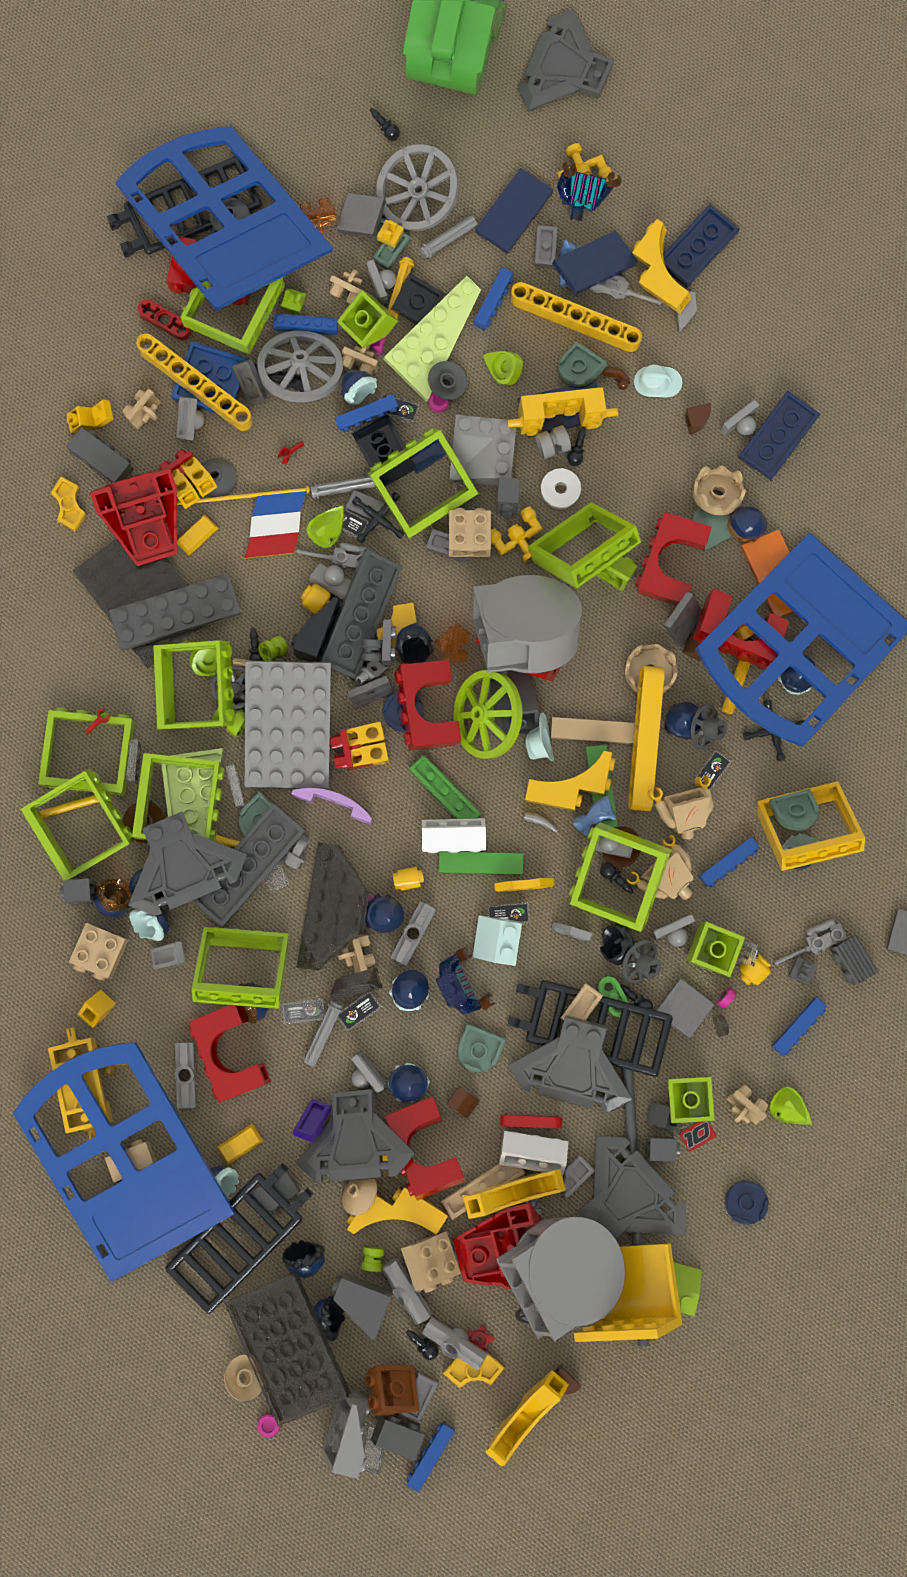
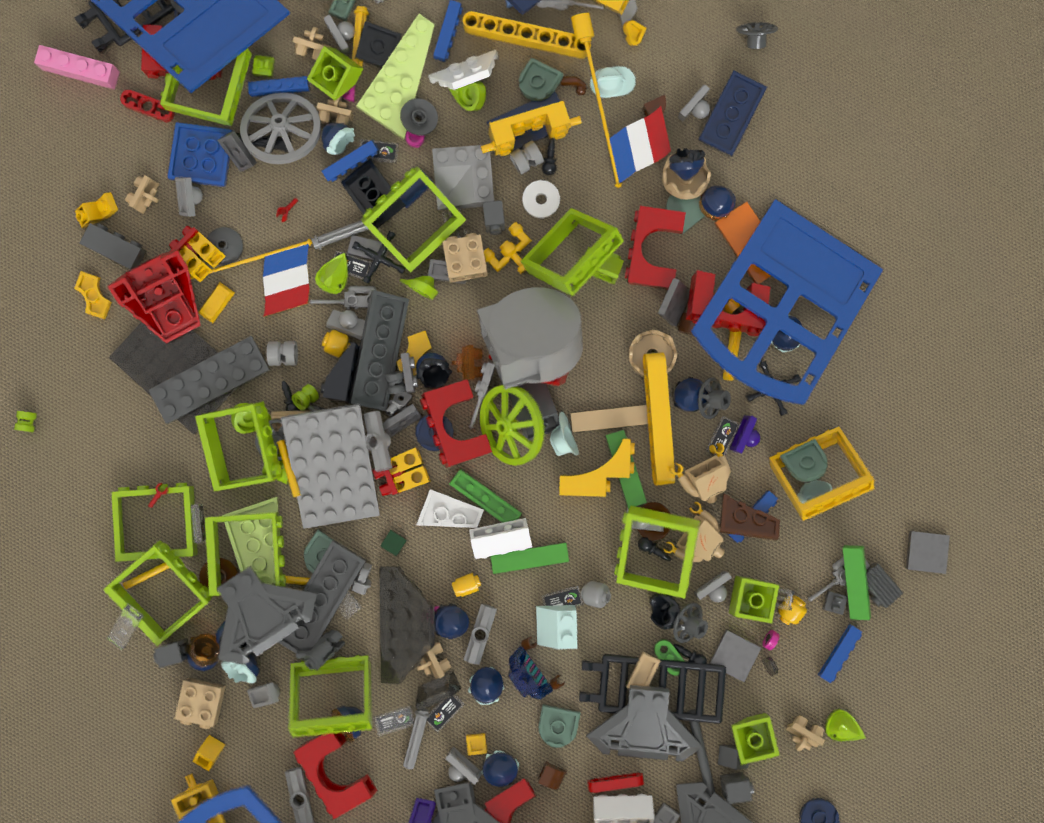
camera: 10 degrees left, 5 degrees up
yellow beam [136,334,253,431] -> none
clear tile [226,764,246,809] -> none
lavender slope [291,788,372,825] -> none
yellow tile [494,878,554,892] -> none
light grey helmet [524,812,558,833] -> none
light grey tile [551,922,592,942] -> none
medium blue animal [573,796,615,835] -> none
sticker [679,1121,716,1152] -> none
none -> bright pink brick [34,45,120,89]
none -> clear tile [107,604,144,651]
none -> light grey wheel [267,341,298,366]
none -> yellow bar [277,440,301,498]
none -> dark grey piece [296,630,345,670]
none -> light grey piece [364,411,392,472]
none -> dark green tile [381,530,407,556]
none -> lime piece [399,276,439,300]
none -> white wing [416,489,484,528]
none -> white wing [428,49,498,90]
none -> yellow tile [466,733,487,756]
none -> light grey piece [469,361,495,429]
none -> flag [571,13,671,188]
none -> light grey head [581,581,611,608]
none -> yellow tile [623,20,646,46]
none -> hair [669,148,705,180]
none -> reddish brown wing [719,494,780,540]
none -> dark purple tile [729,415,761,454]
none -> dark grey wheel [736,22,778,49]
none -> bright green tile [843,545,871,620]

